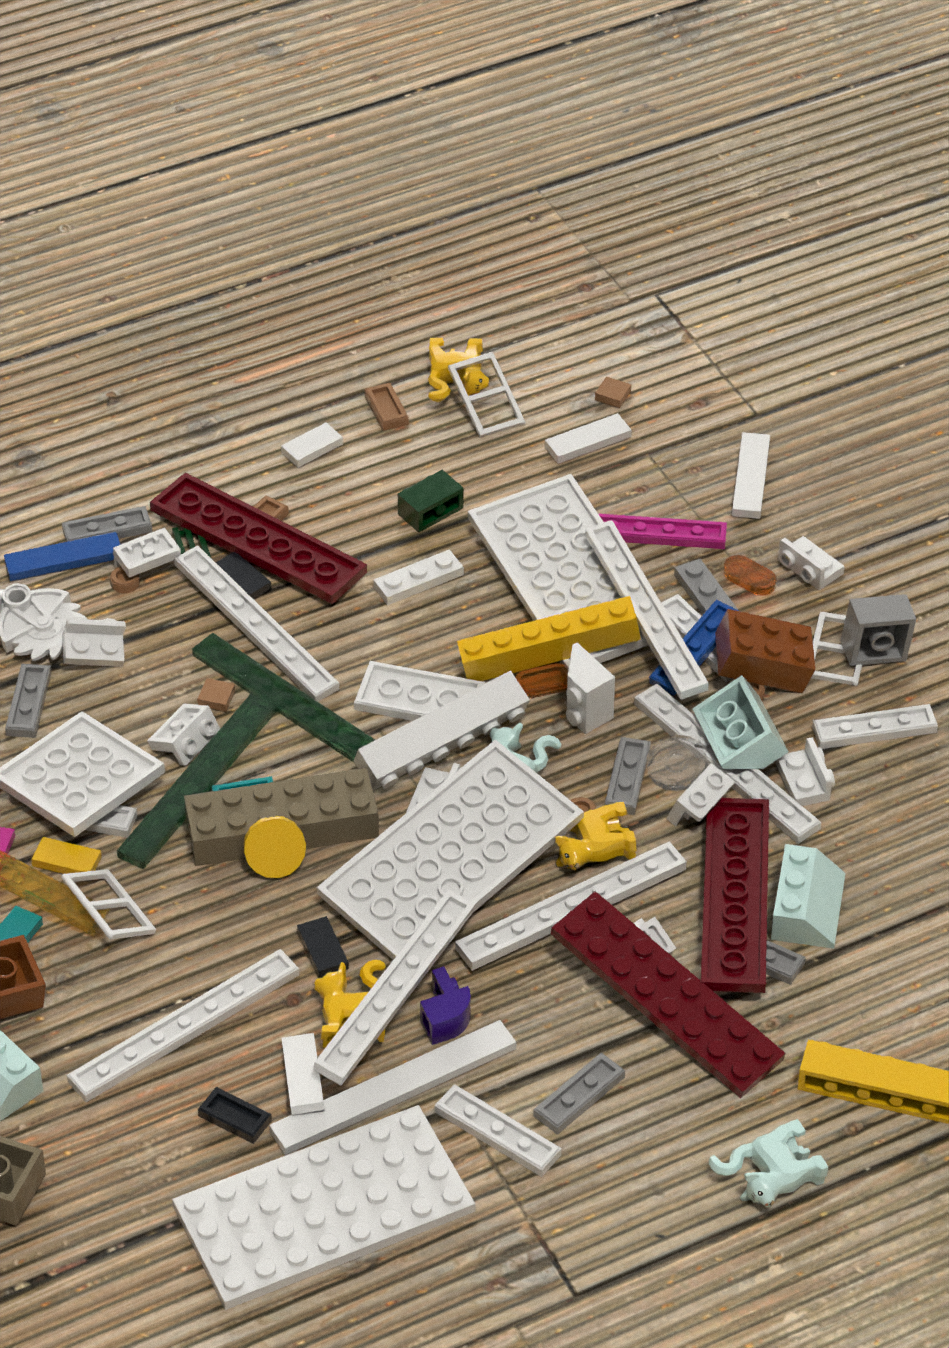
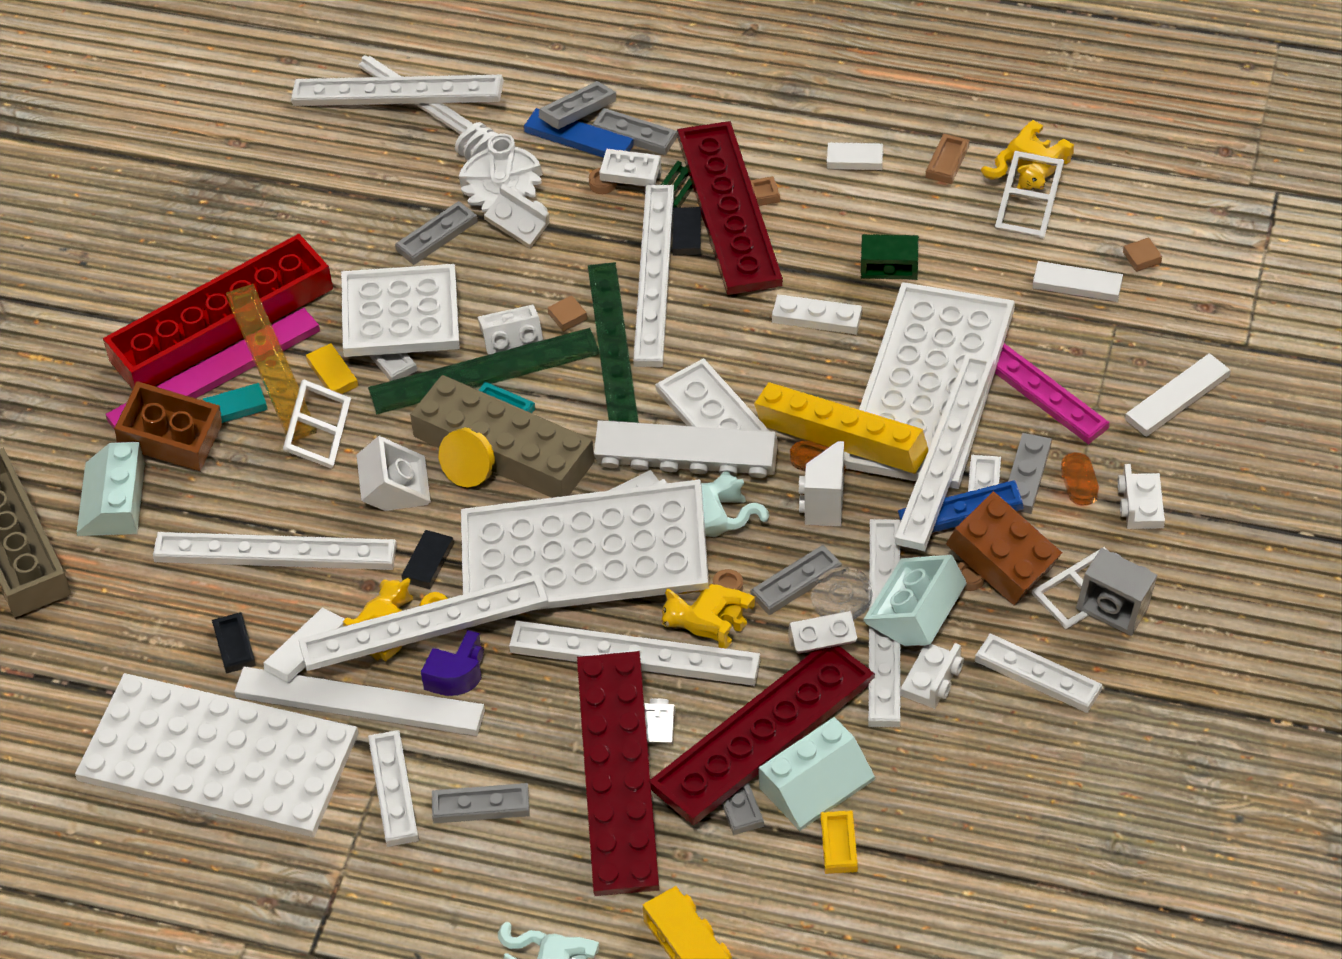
camera: 45 degrees right, 5 degrees up
none -> white slope [357,436,431,511]
none -> light grey plate [539,81,616,129]
none -> yellow tile [820,810,858,874]

